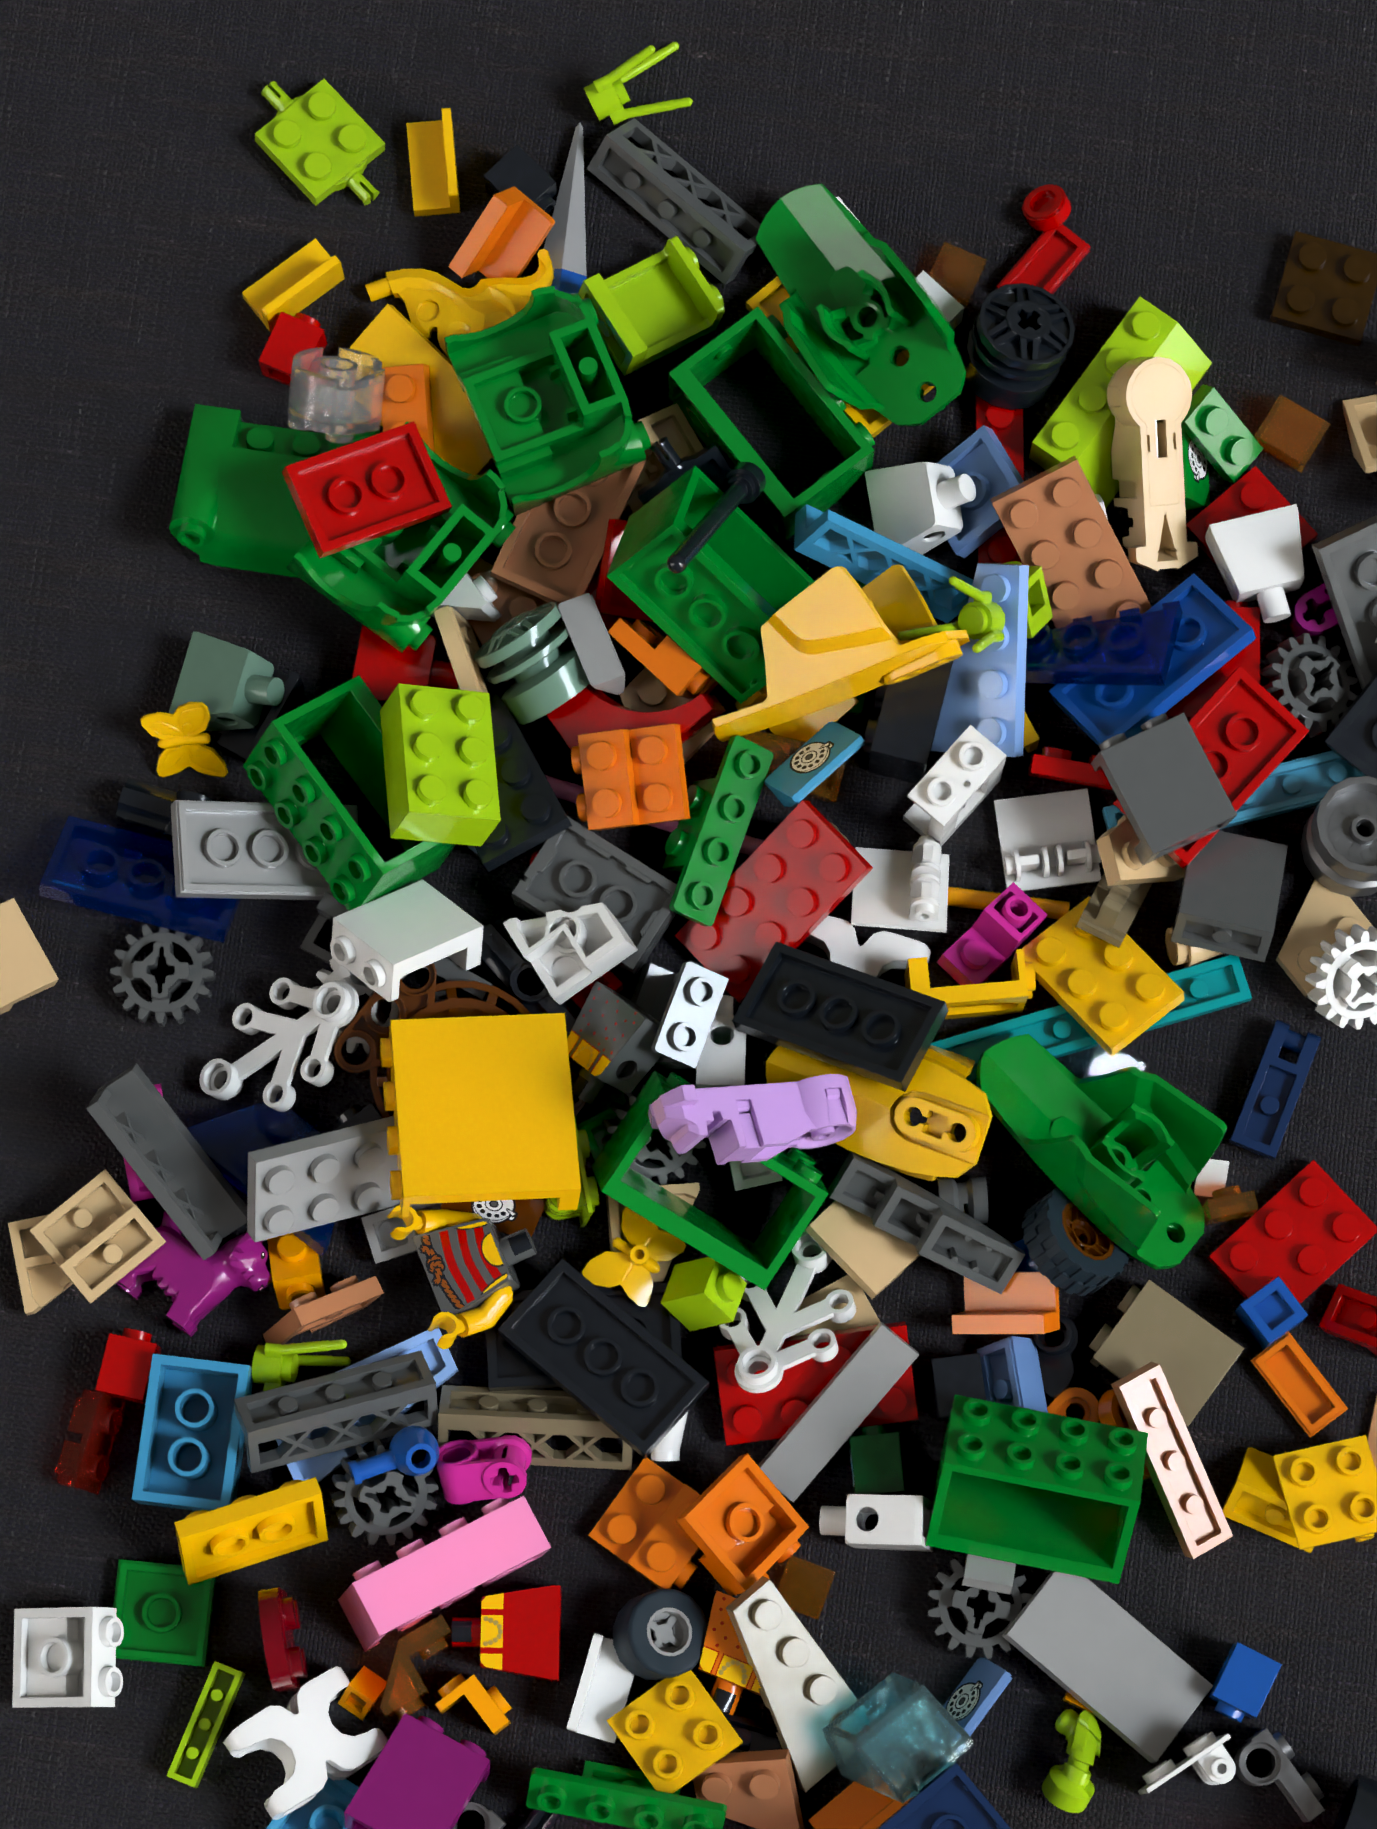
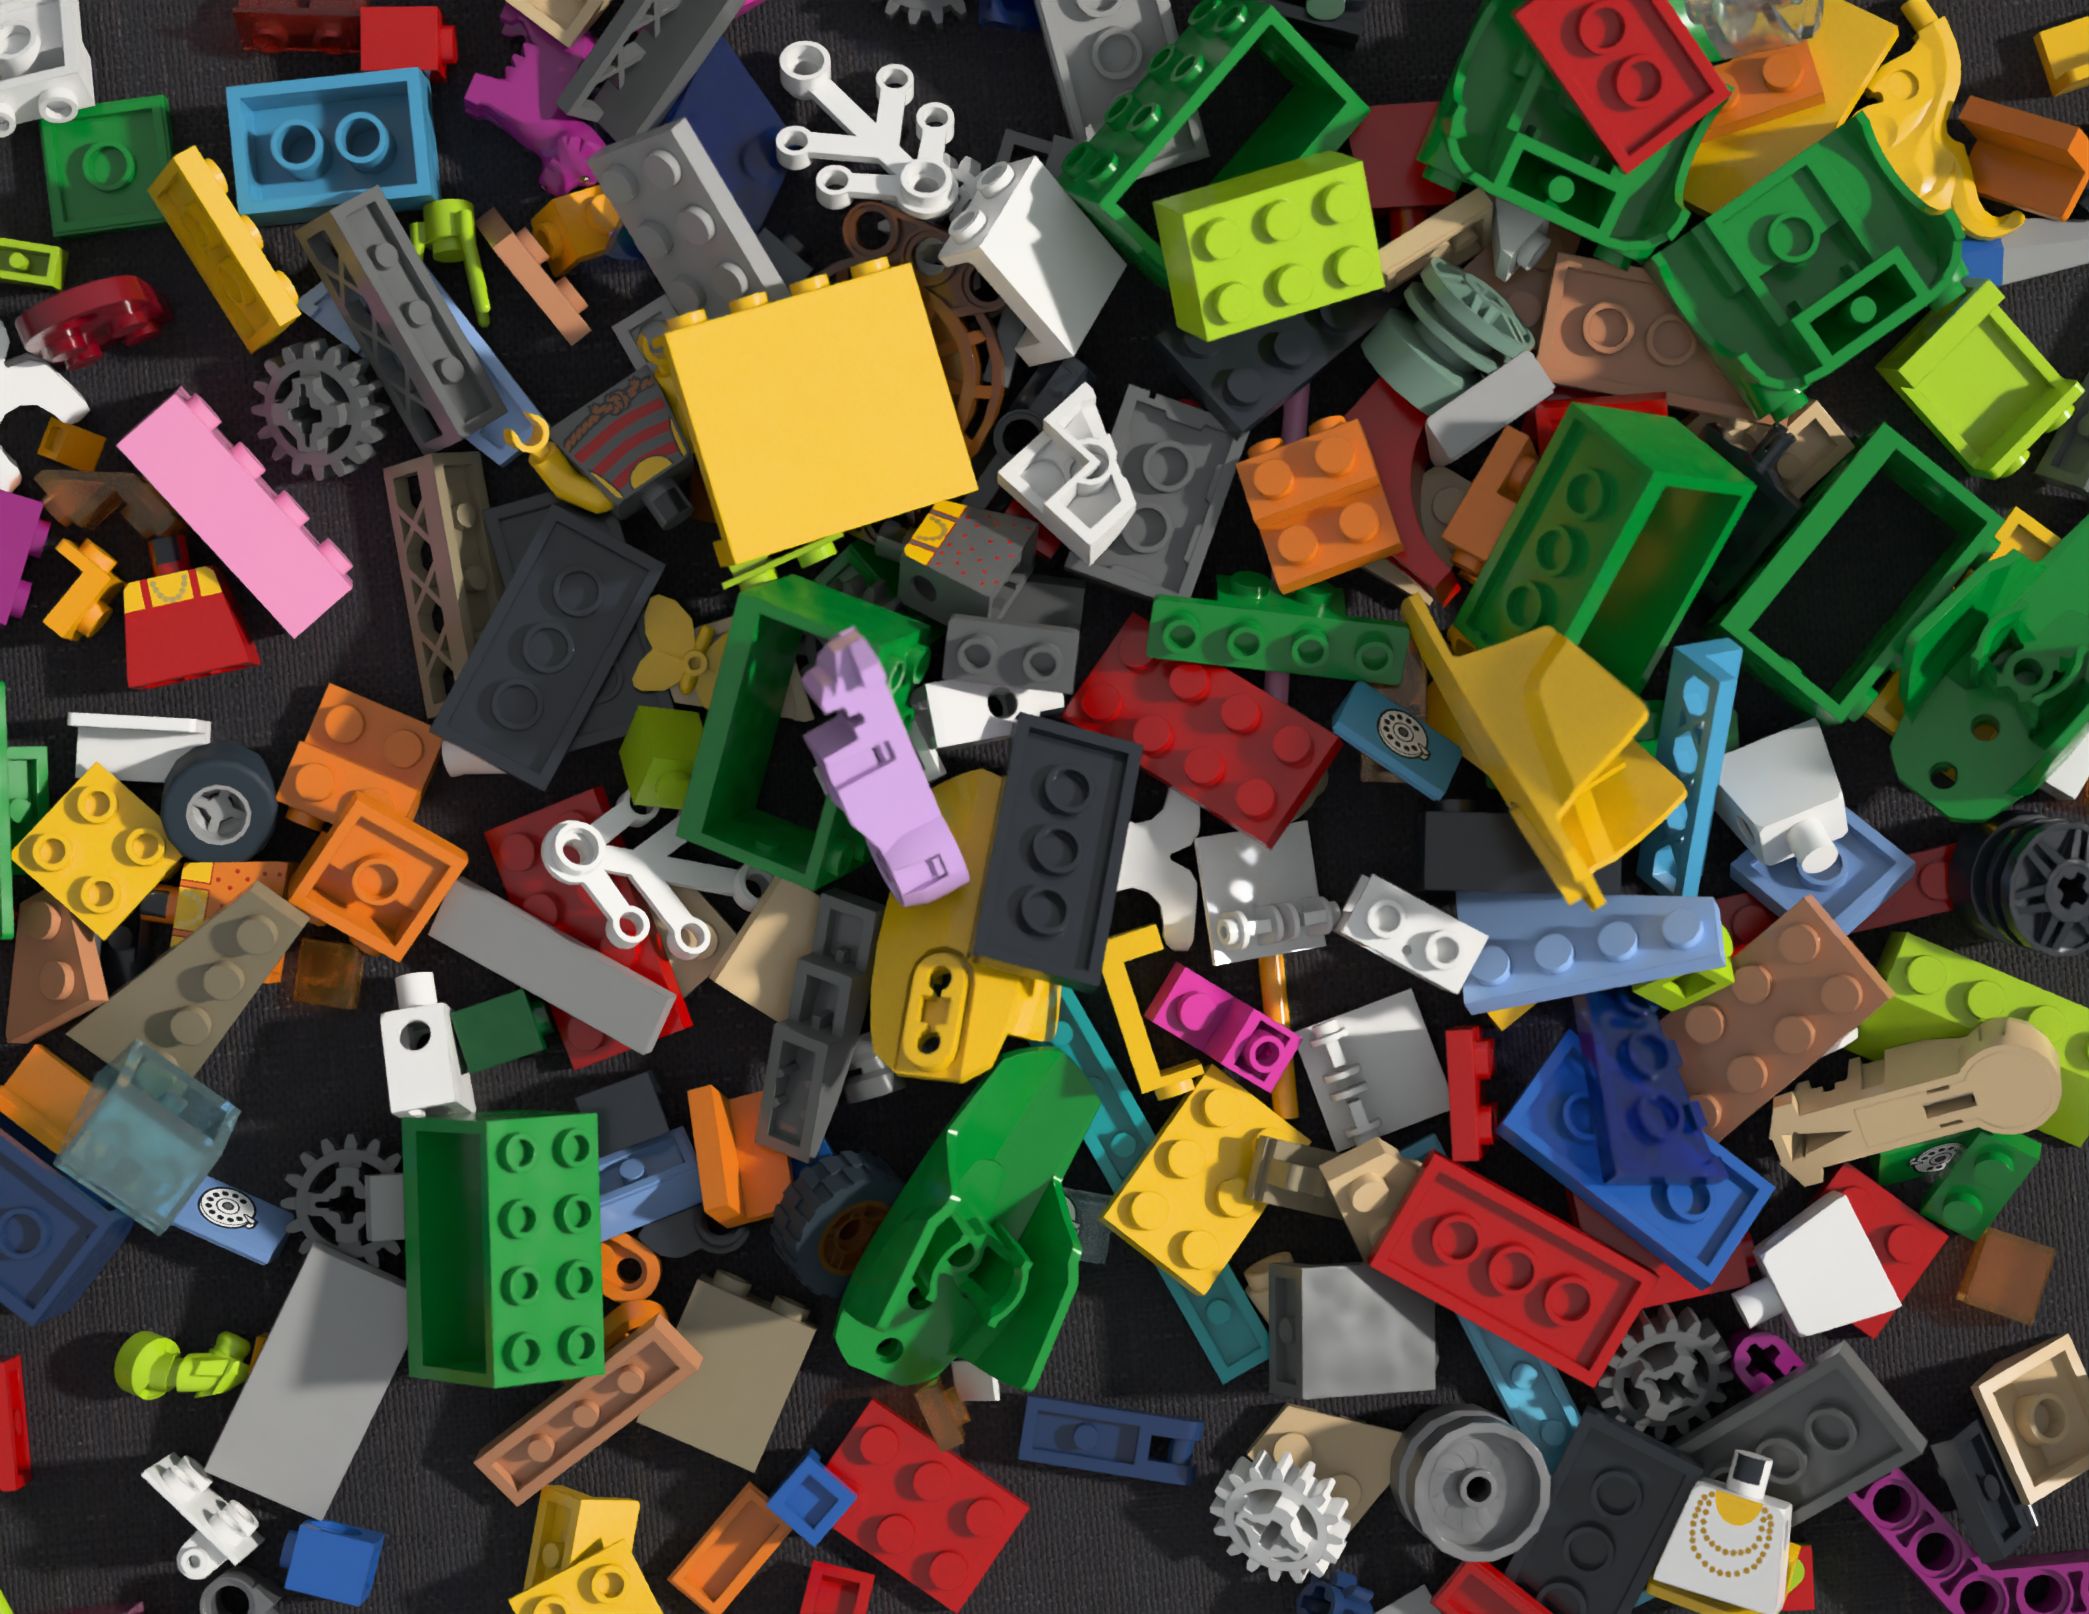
camera: 80 degrees right, 10 degrees up
blue bar [347,1426,439,1486] -> none
dark pink piece [436,1435,532,1504] -> none
black piece [667,462,766,573] -> none
lime plant [897,576,1005,653] -> none
dark grey panel [1091,713,1237,866] -> none

